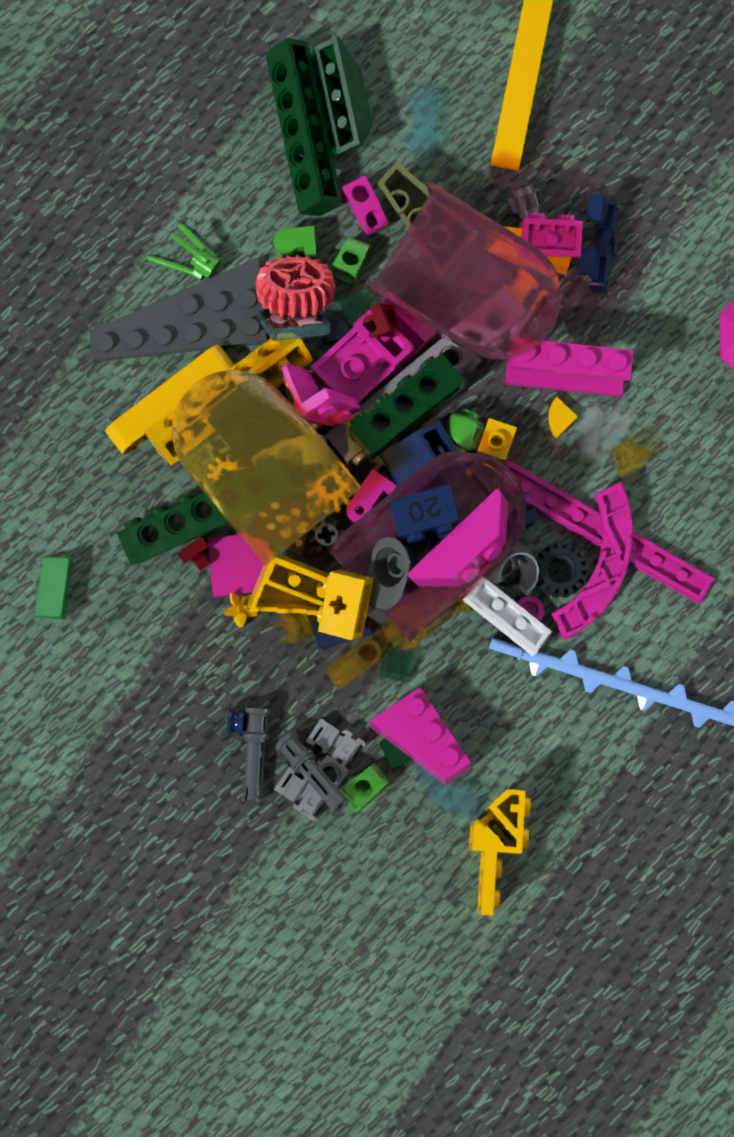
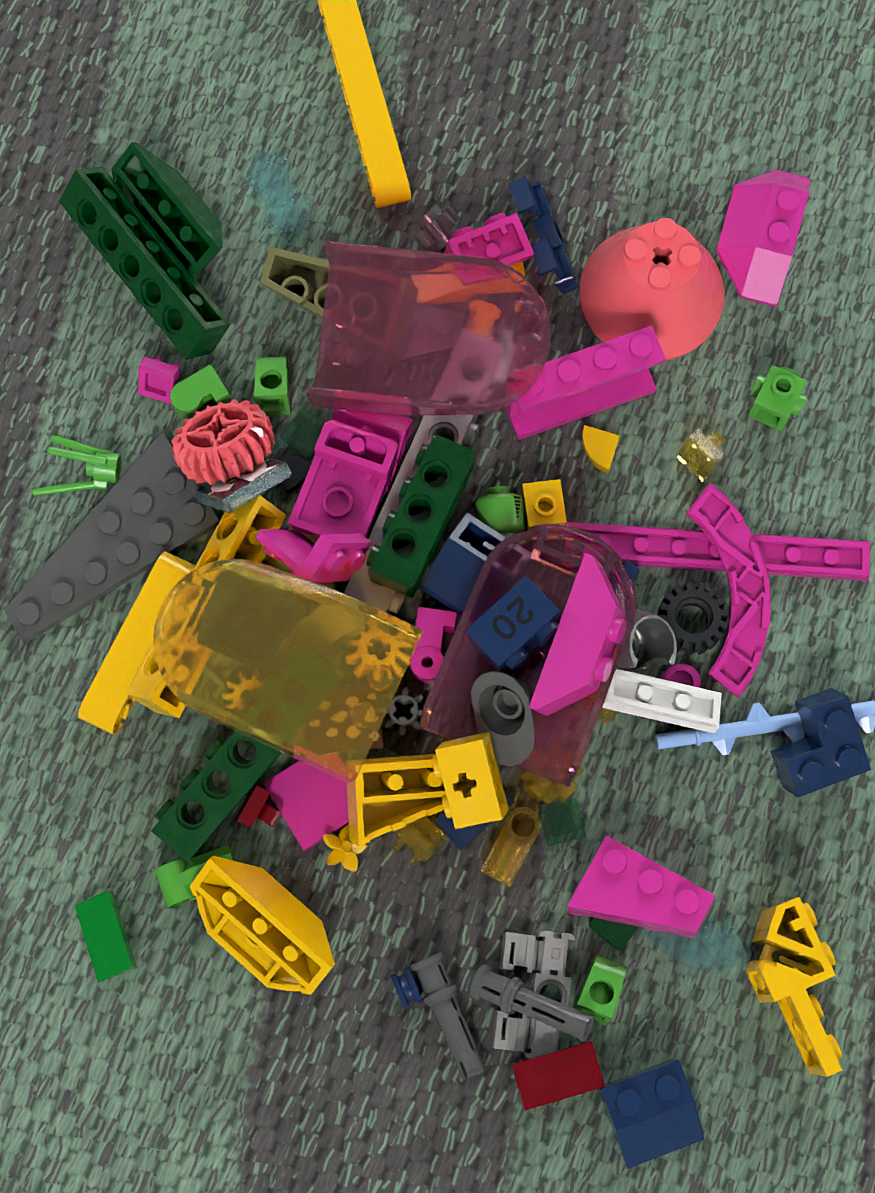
camera: 25 degrees left, 5 degrees down
dark pink leg [341,175,388,236] -> none
dark red tile [363,303,403,339] -> none
clear wing [570,400,638,464] -> none
none -> dark pink tile [138,357,180,404]
none -> bright green piece [155,845,235,909]
none -> yellow wedge [190,856,335,995]
none -> dark red hinge [512,1041,605,1111]
none -> coral cone [579,218,725,360]
none -> dark blue slope [598,1059,704,1169]
none -> bright green brick [748,365,807,432]
none -> dark blue brick [770,688,871,798]

